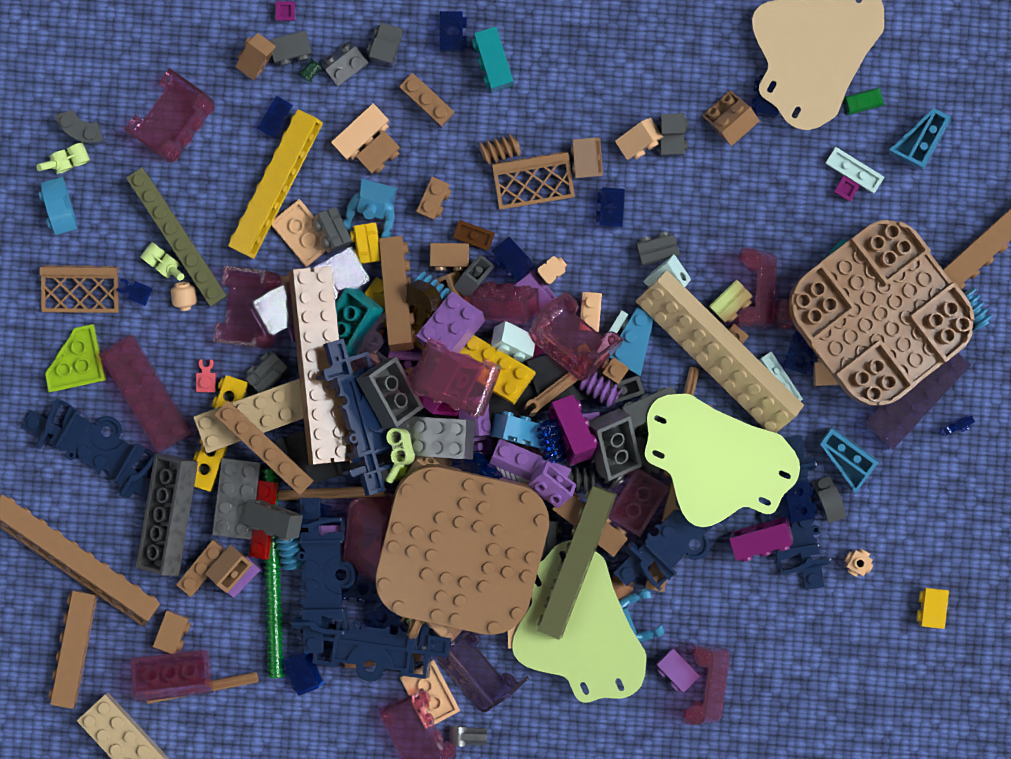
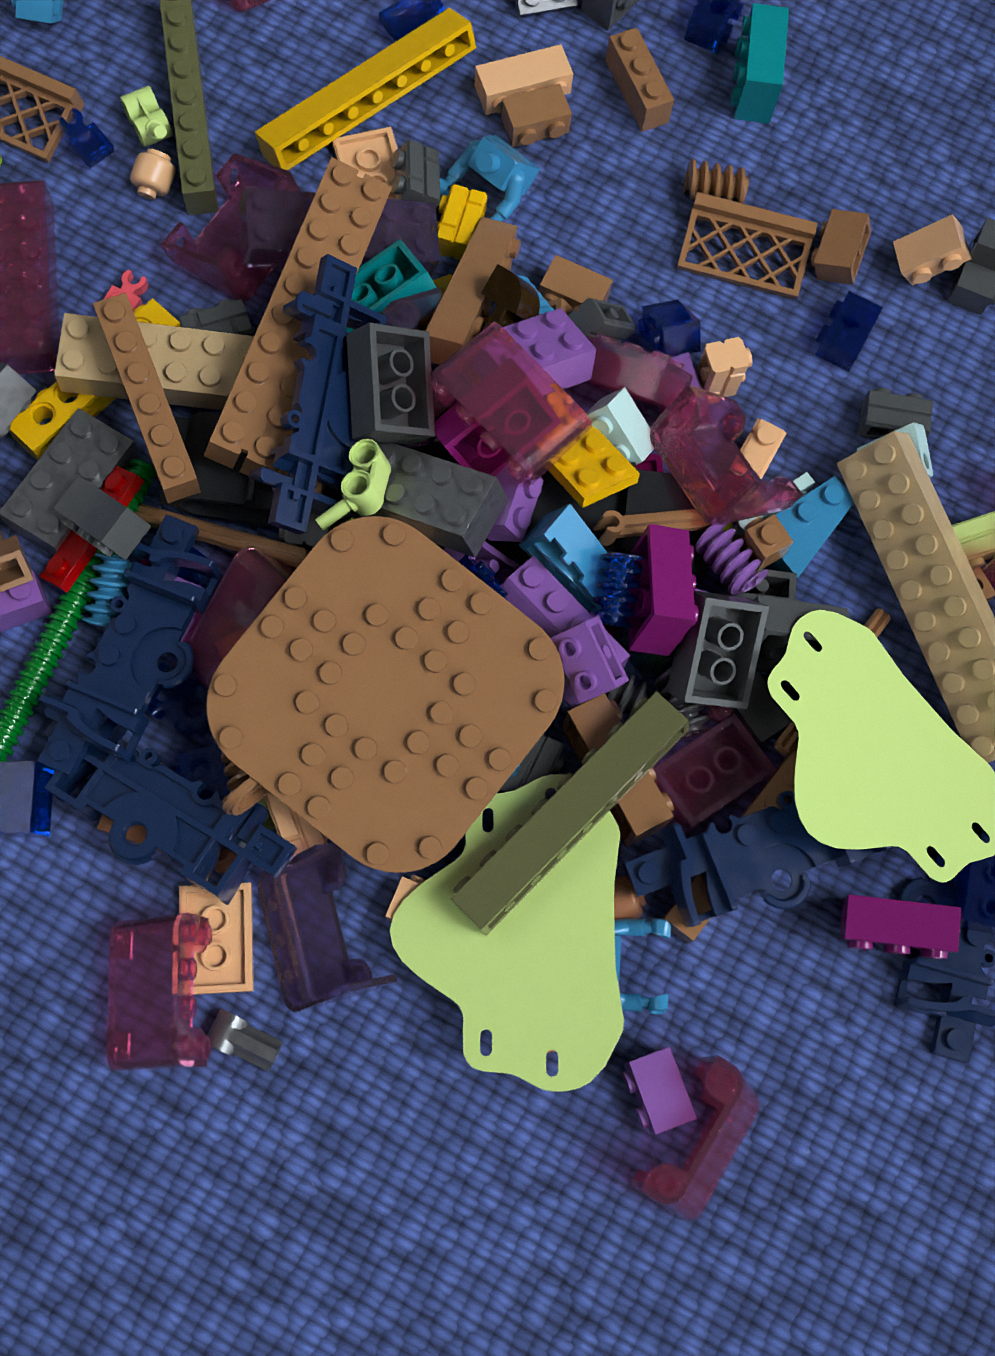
camera: 20 degrees right, 15 degrees down
medium nougat brick [416,177,452,221] -> none
reddish brown plate [453,220,495,251] -> none

